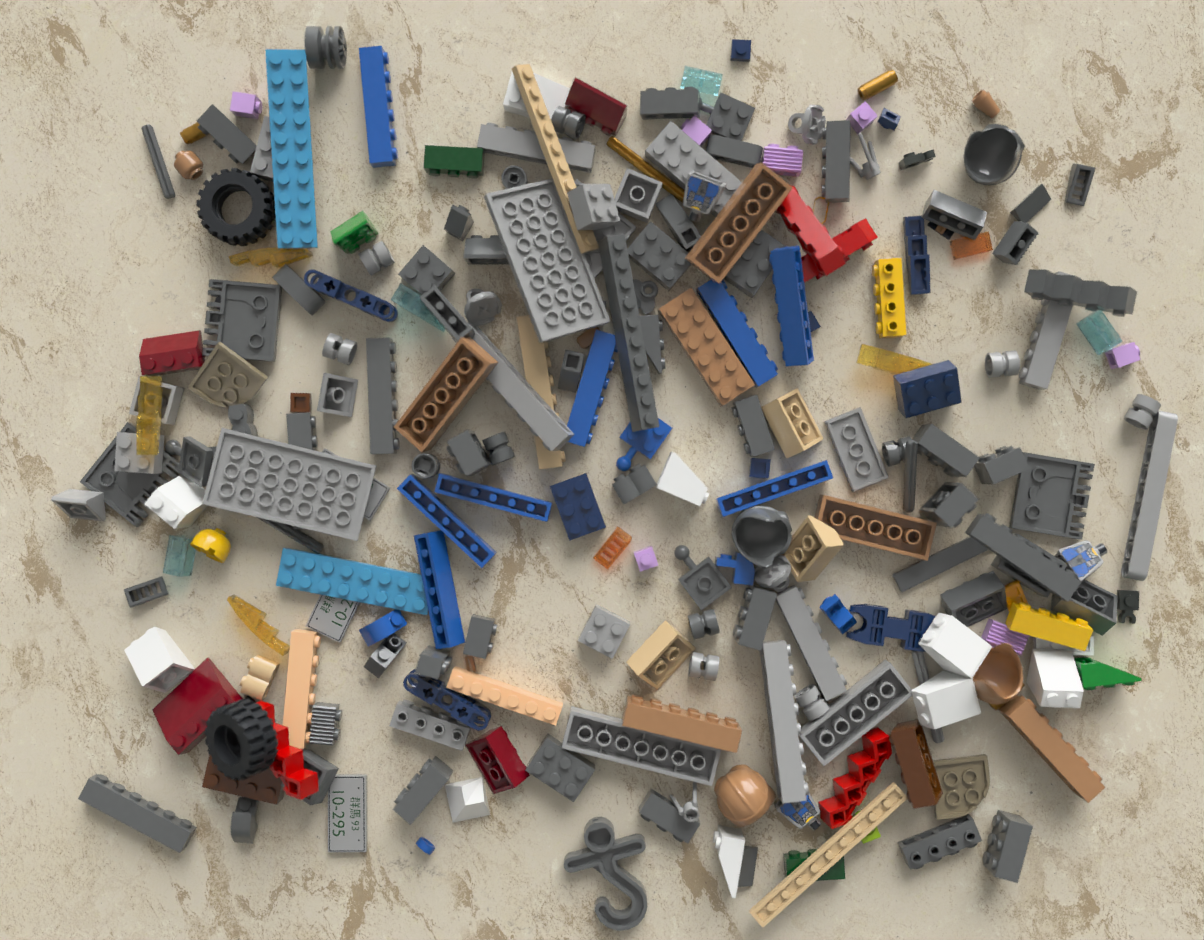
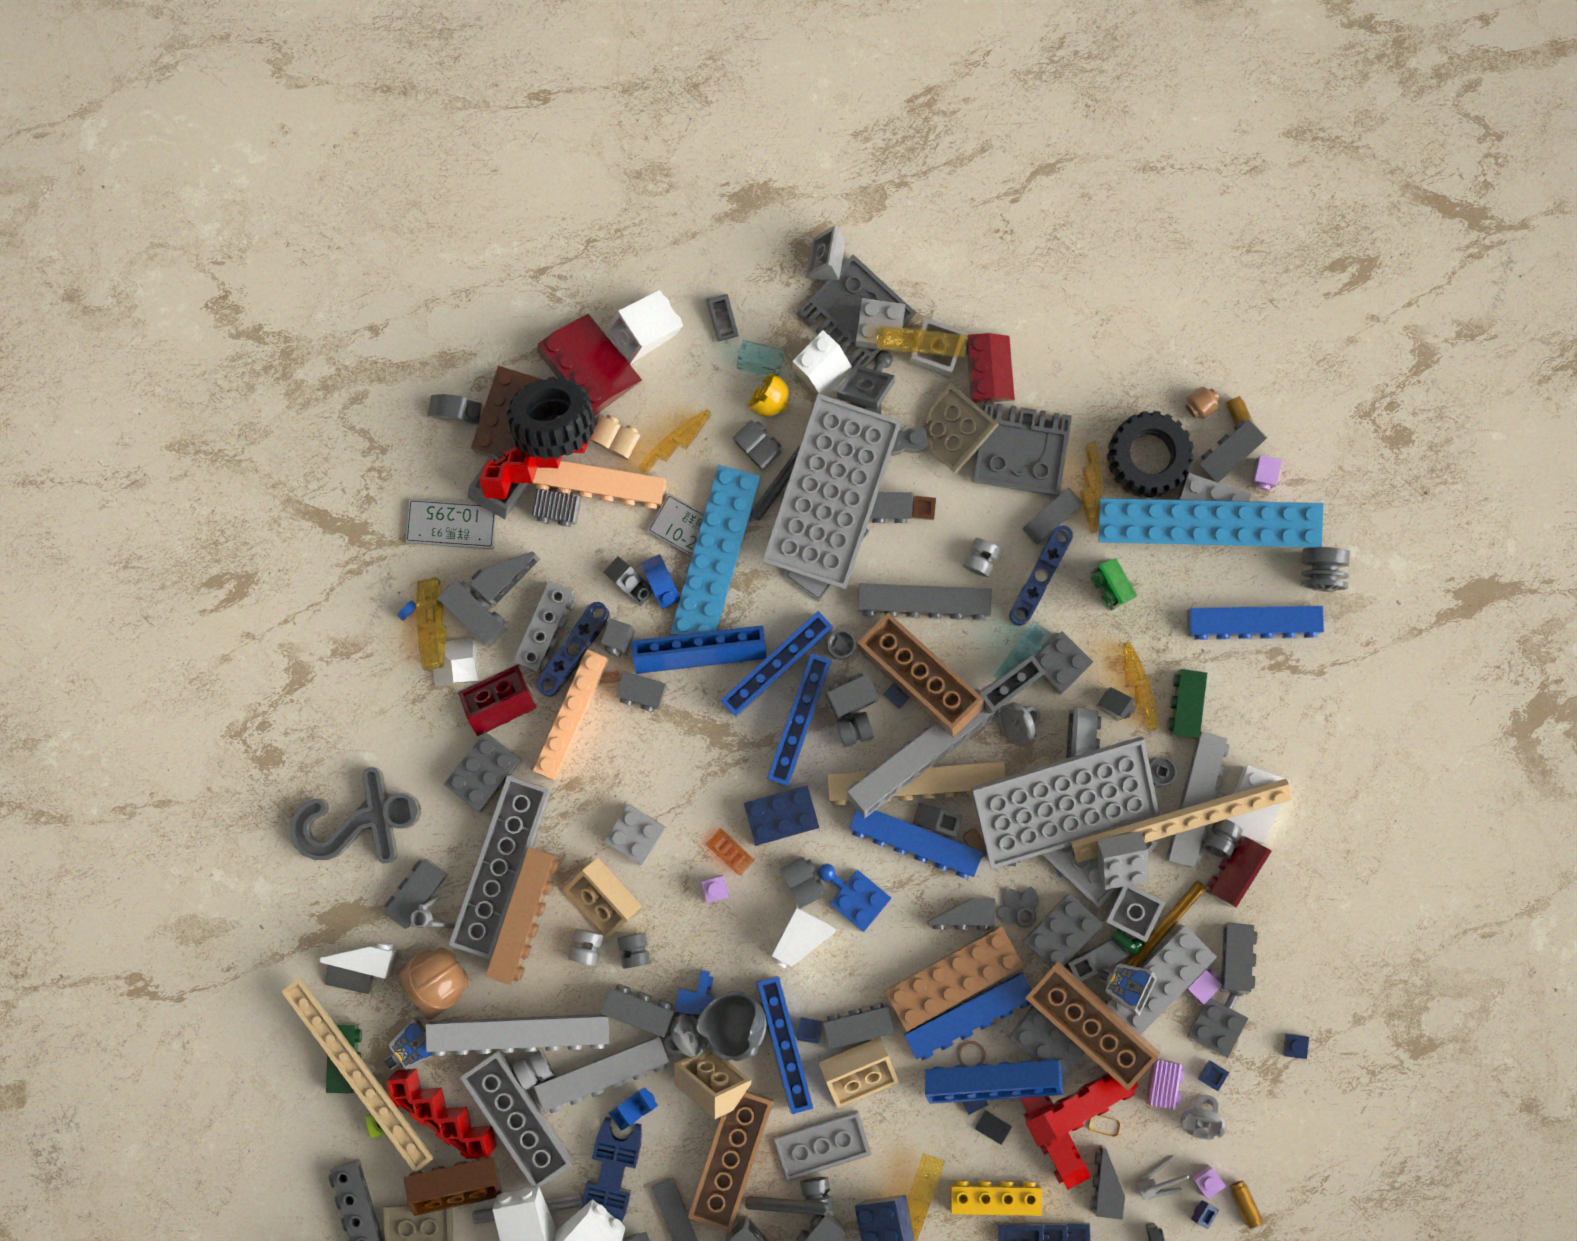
camera: 95 degrees right, 5 degrees down
dark grey brick [78,774,197,853] -> none
dark grey axle [141,124,176,199] -> none
light grey slope [317,373,358,417] -> none
light grey wheel [359,241,395,276] -> none
dark grey brick [598,234,660,432] -> none
dark grey plate [674,545,732,610] -> none
clear light blue hinge [680,66,723,96] -> none
dark grey beam [706,135,763,168] -> none
dark grey brick [822,120,851,203] -> none
none -> clear yellow slope [416,577,447,671]
none -> dark grey slope [470,551,540,606]
none -> dark grey brick [733,420,782,471]
none -> dark blue plate [883,683,909,709]
none -> medium nougat piece [957,1041,985,1067]
none -> black piece [975,1111,1012,1145]
none -> dark grey slope [1090,1145,1125,1220]
none -> dark green arm [1111,929,1143,954]
none -> clear yellow slope [1123,642,1159,730]
none -> dark blue plate [1198,1060,1230,1091]

